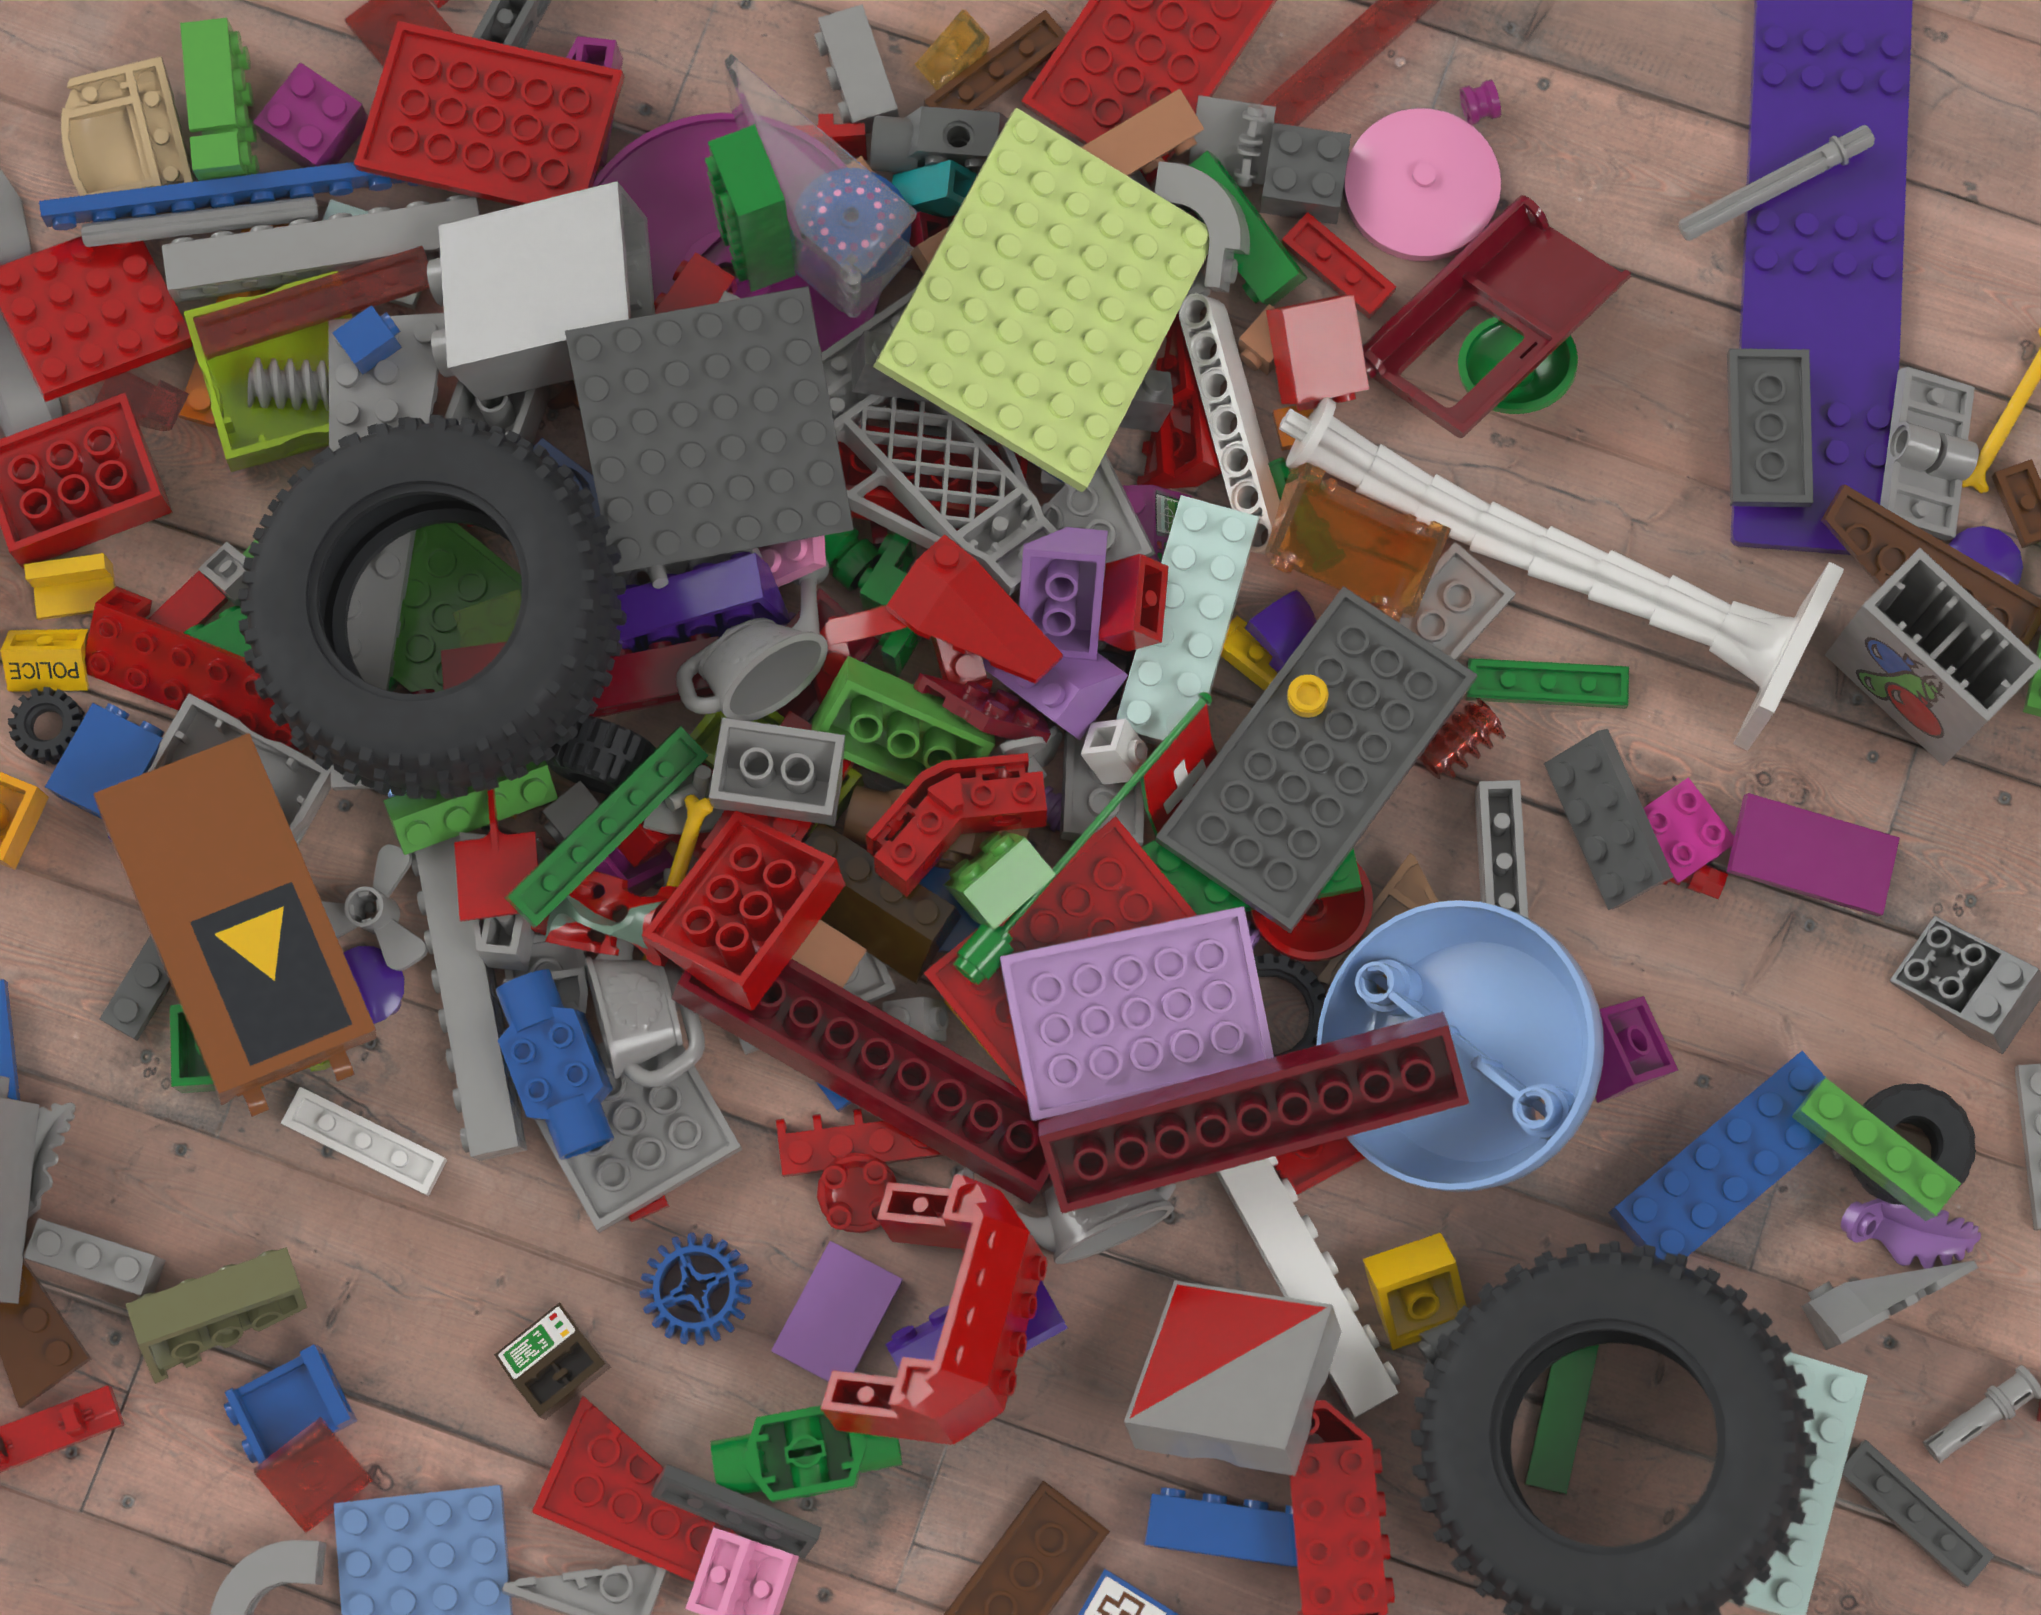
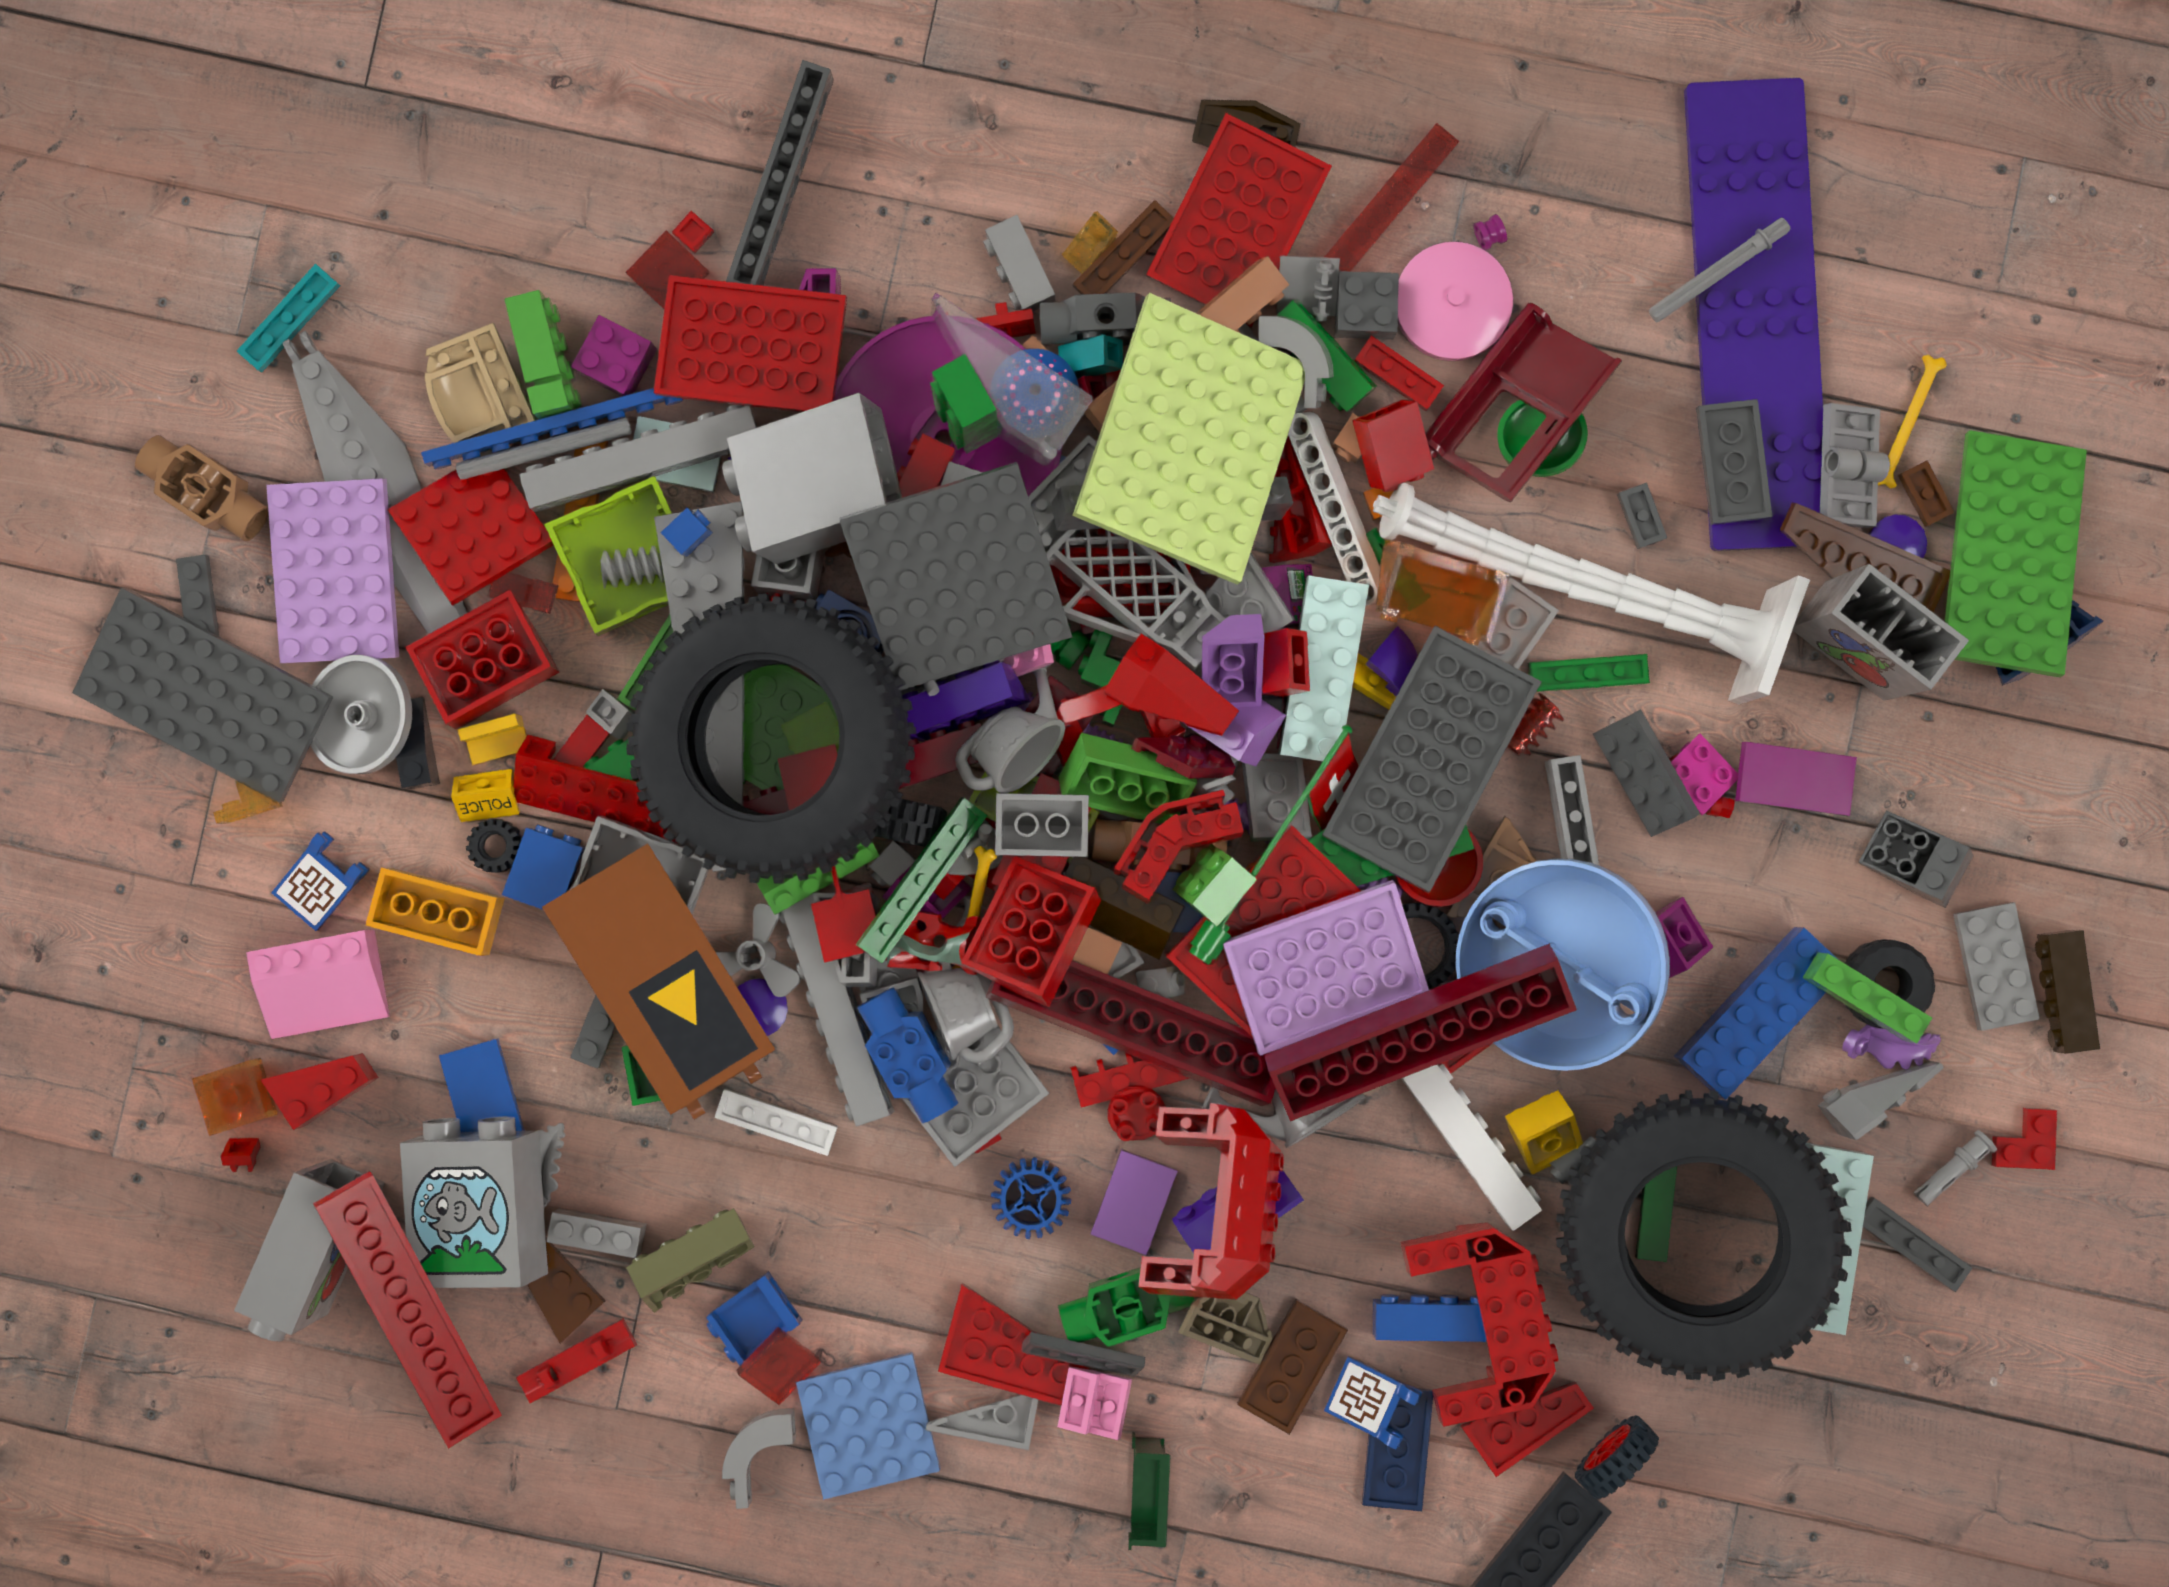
camera: 10 degrees left, 10 degrees up
clear red plate [193,245,430,360] -> none
dark brown slope [494,1302,611,1420] -> none
white brick [1081,719,1148,785] -> none
light grey tile [1124,1280,1341,1476] -> none
yellow tile [1287,674,1329,718] -> none
none -> dark tan wedge [1179,1292,1273,1365]
none -> dark grey plate [1617,483,1667,549]

